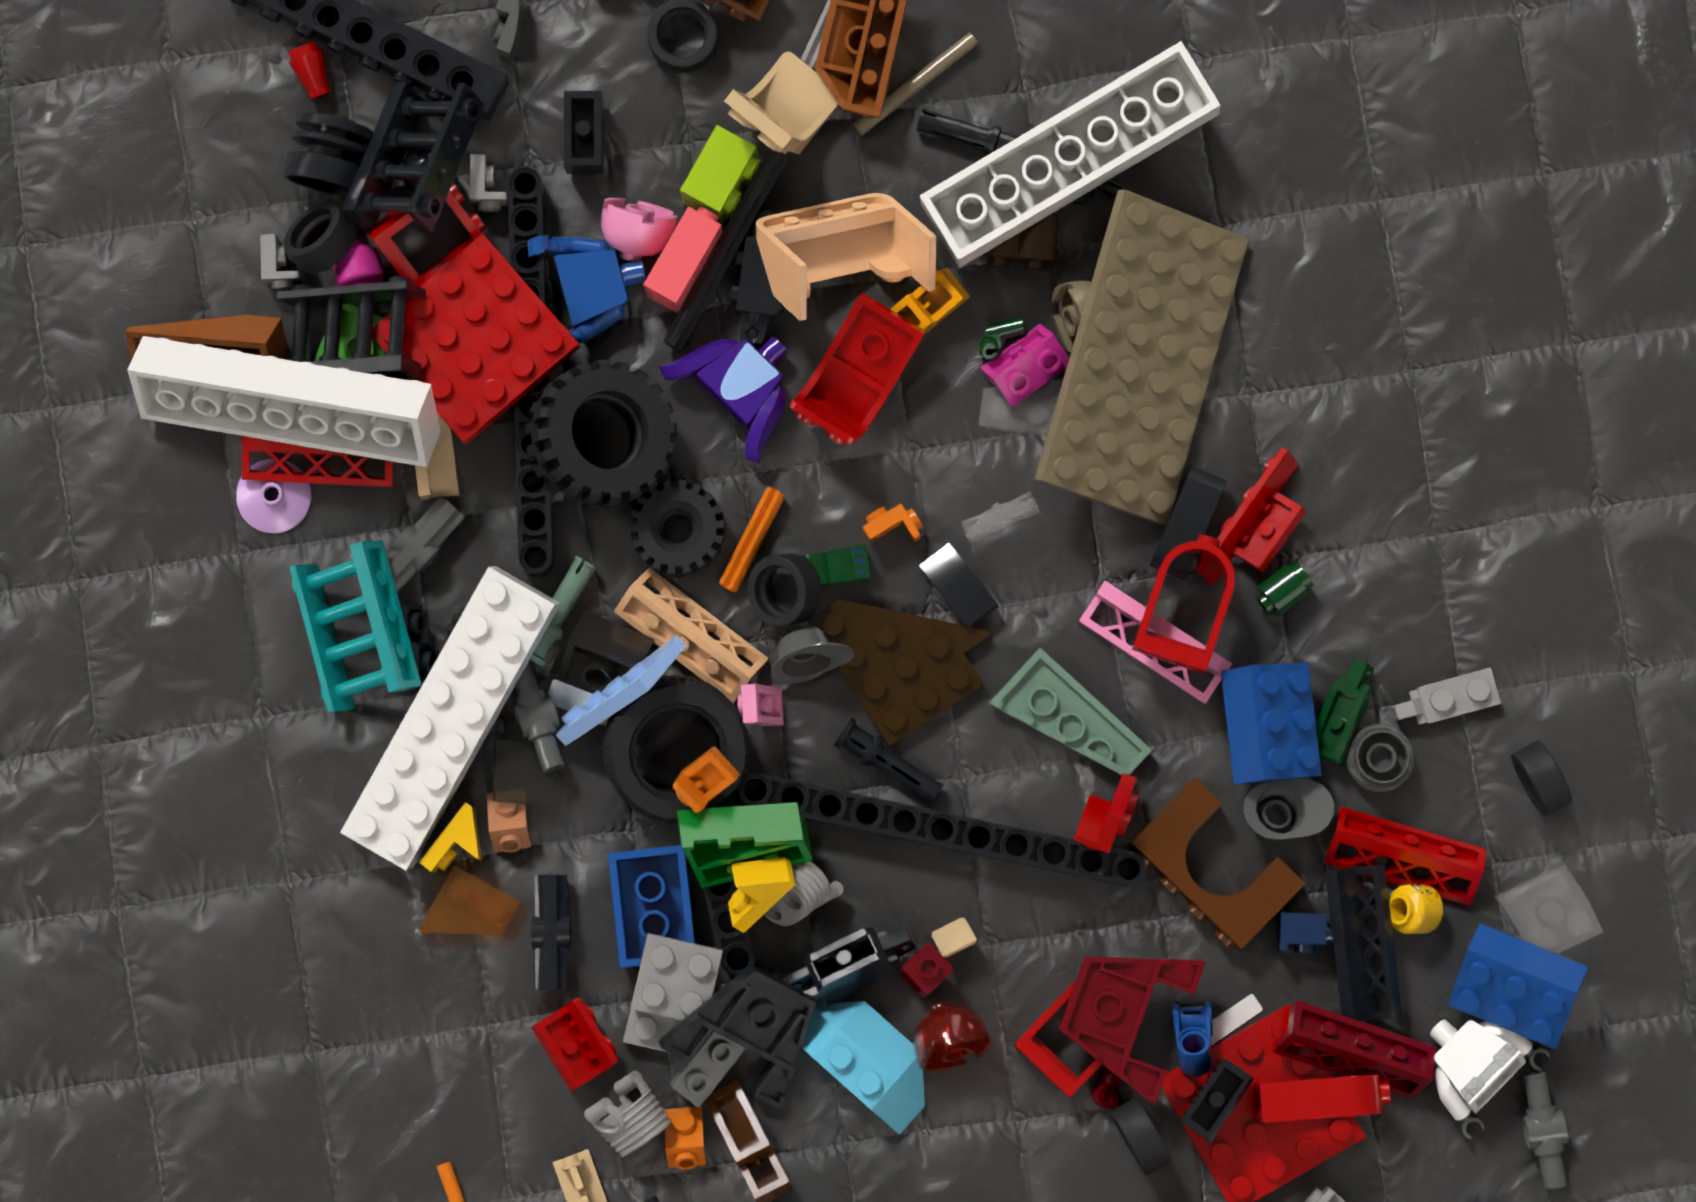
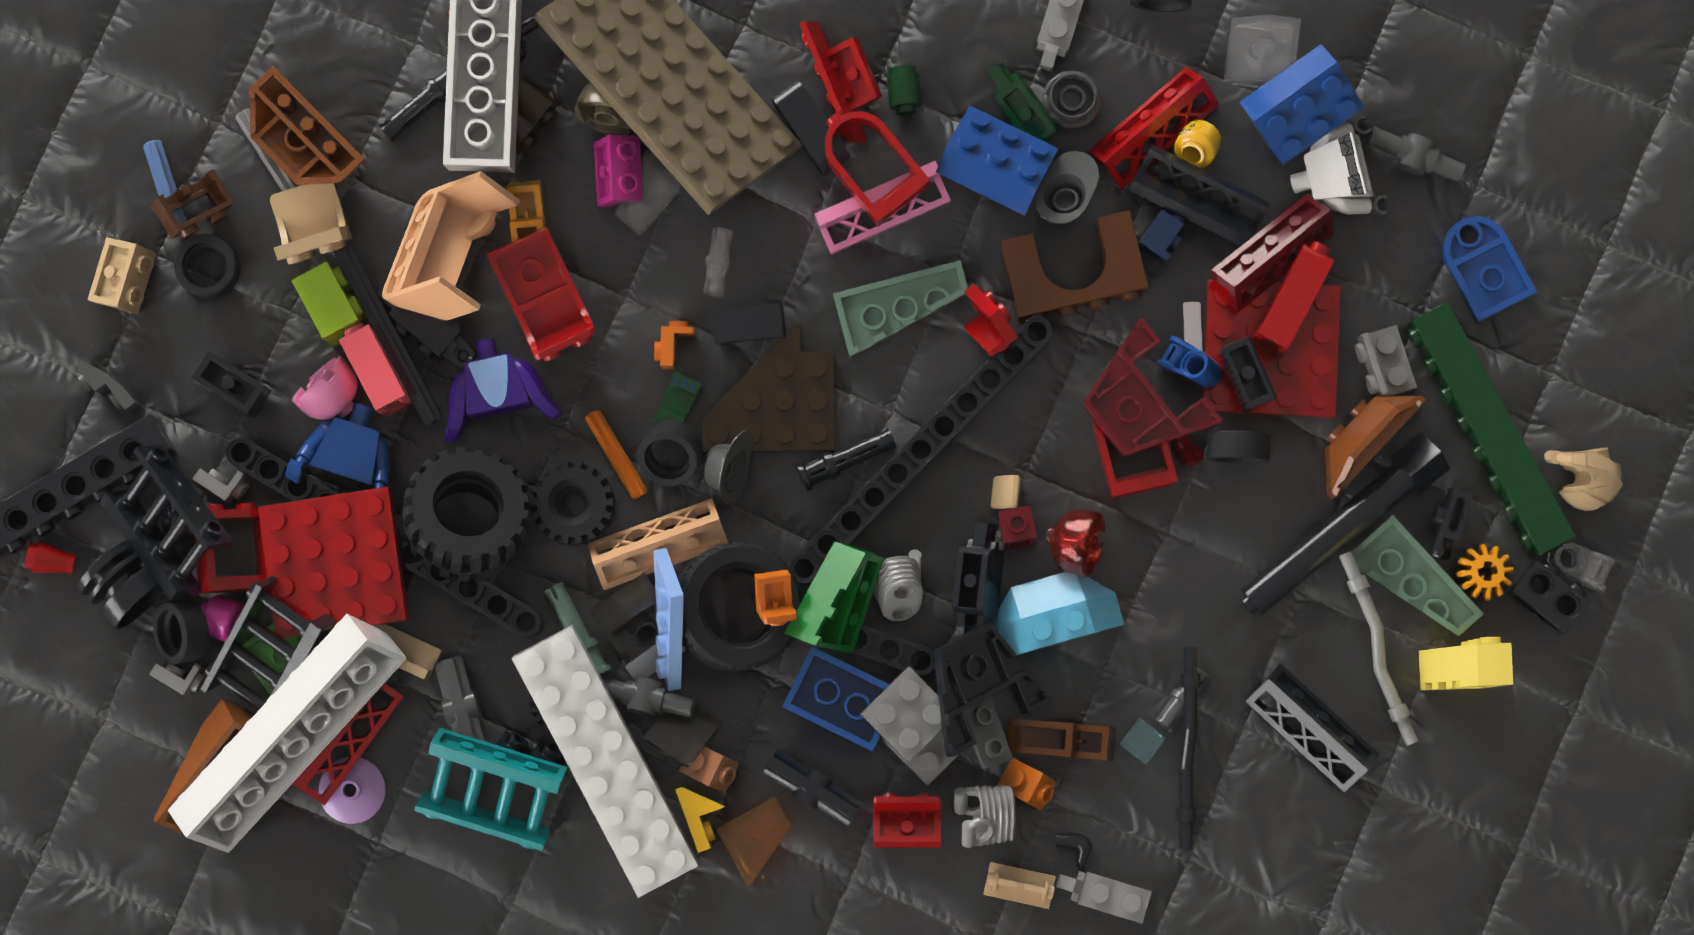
camera: 60 degrees left, 0 degrees up
yellow slope [728,857,796,933] -> none
bright pink plate [737,684,784,726] -> none
dark tan bar [853,32,979,136] -> none
dark green arm [978,317,1026,361] -> none

